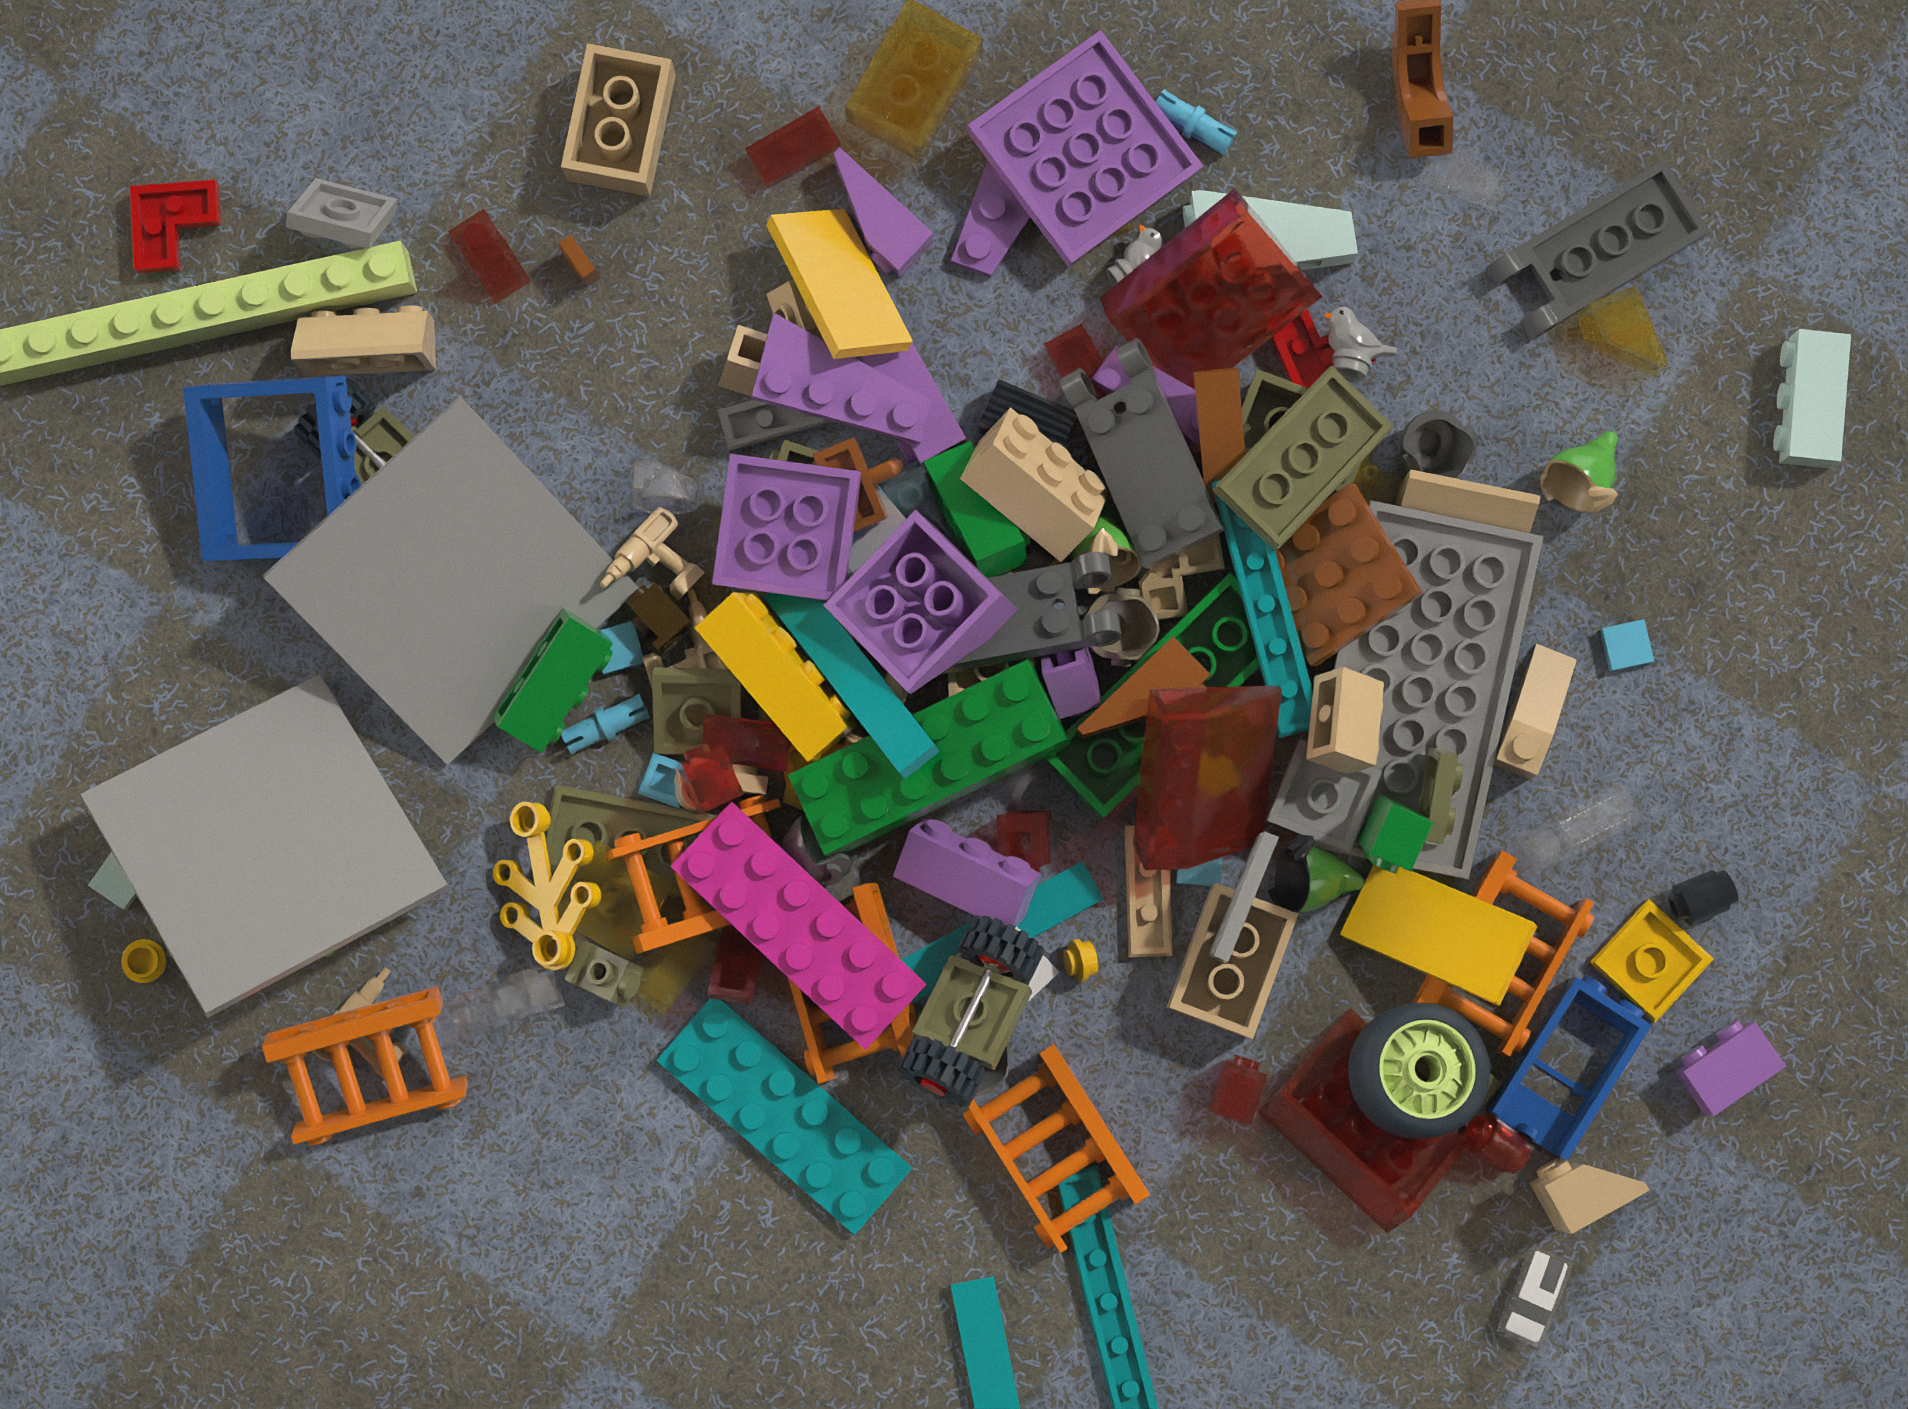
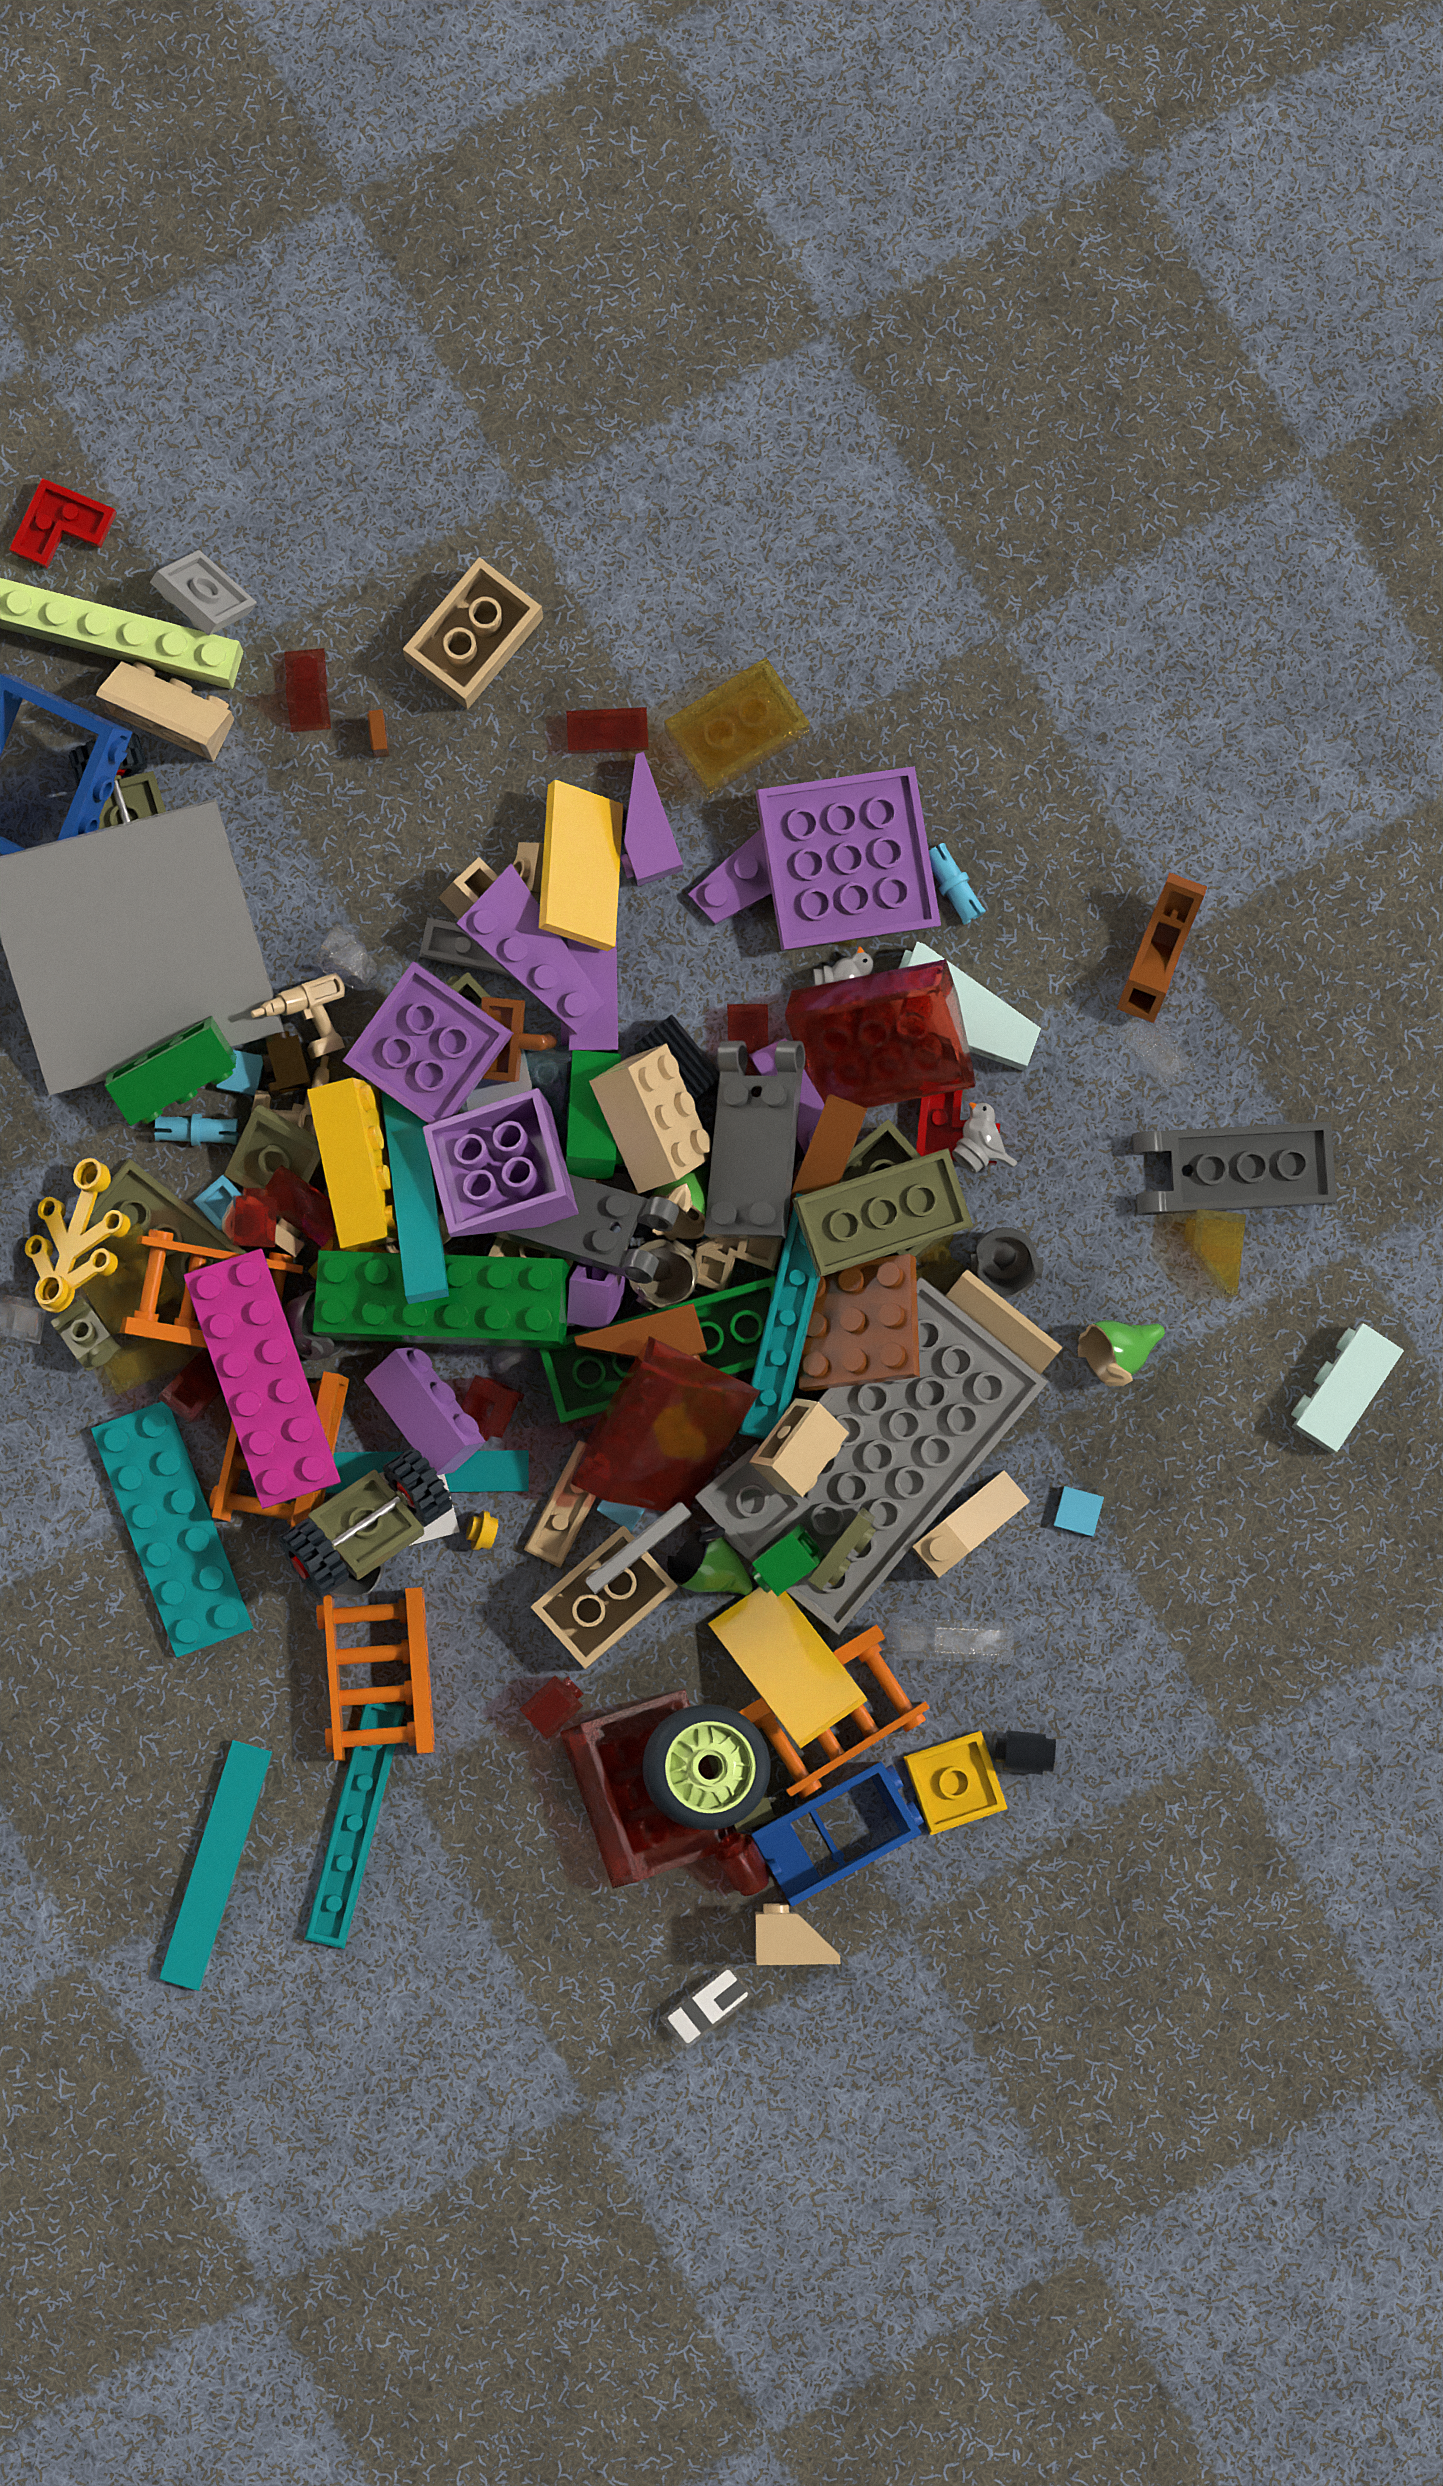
camera: 25 degrees right, 0 degrees up
medium lavender brick [1674,1020,1786,1116] -> none

